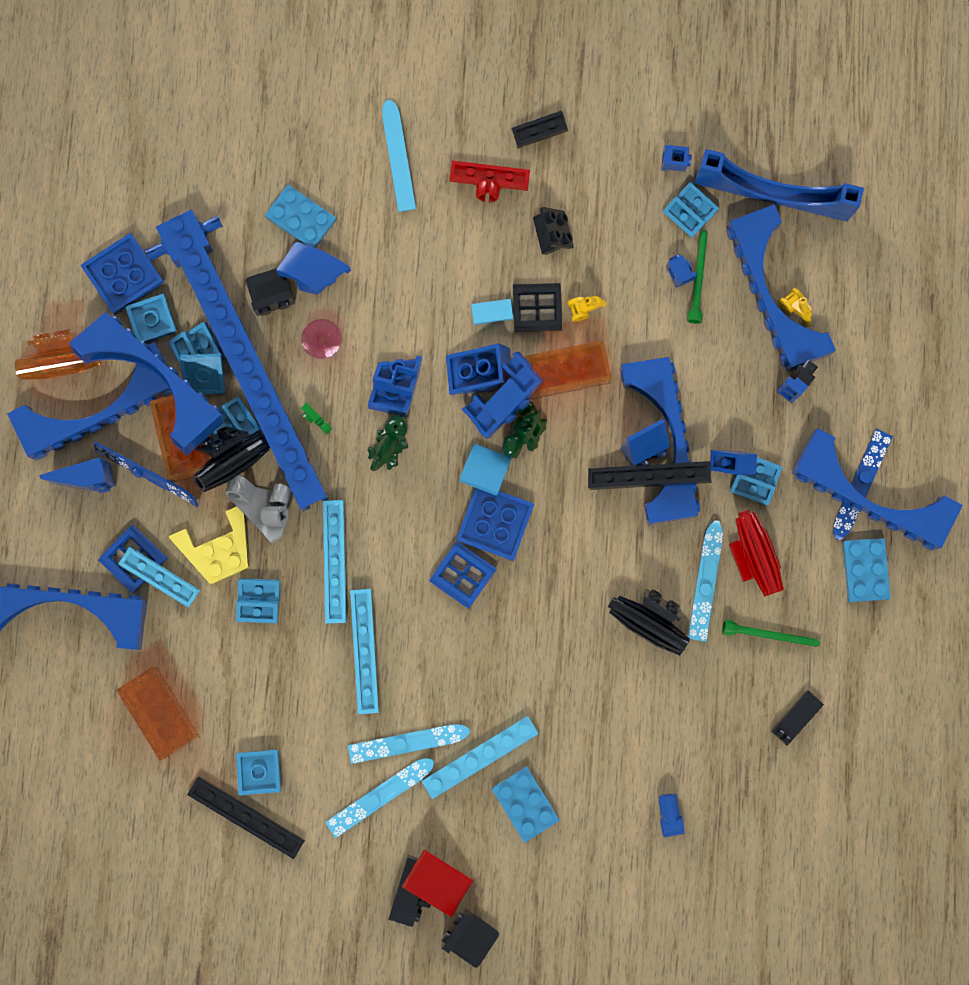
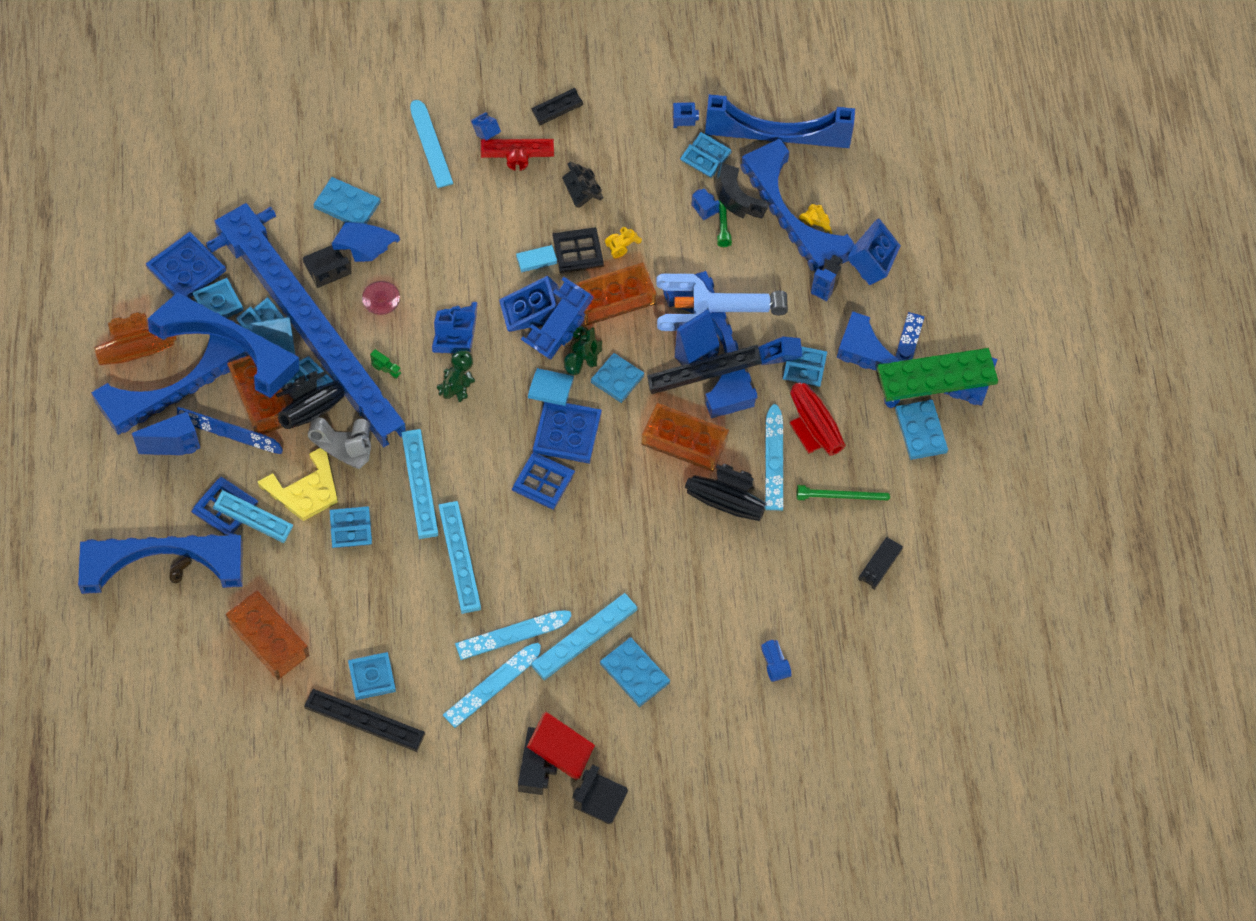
camera: 10 degrees left, 20 degrees down
none -> dark brown arm [169,556,191,584]
none -> blue brick [470,112,501,140]
none -> dark azure plate [591,353,644,403]
none -> clear orange brick [641,403,729,472]
none -> light blue piece [656,274,788,331]
none -> black arch [715,163,769,219]
none -> blue slope [848,218,901,285]
none -> green plate [877,348,998,402]

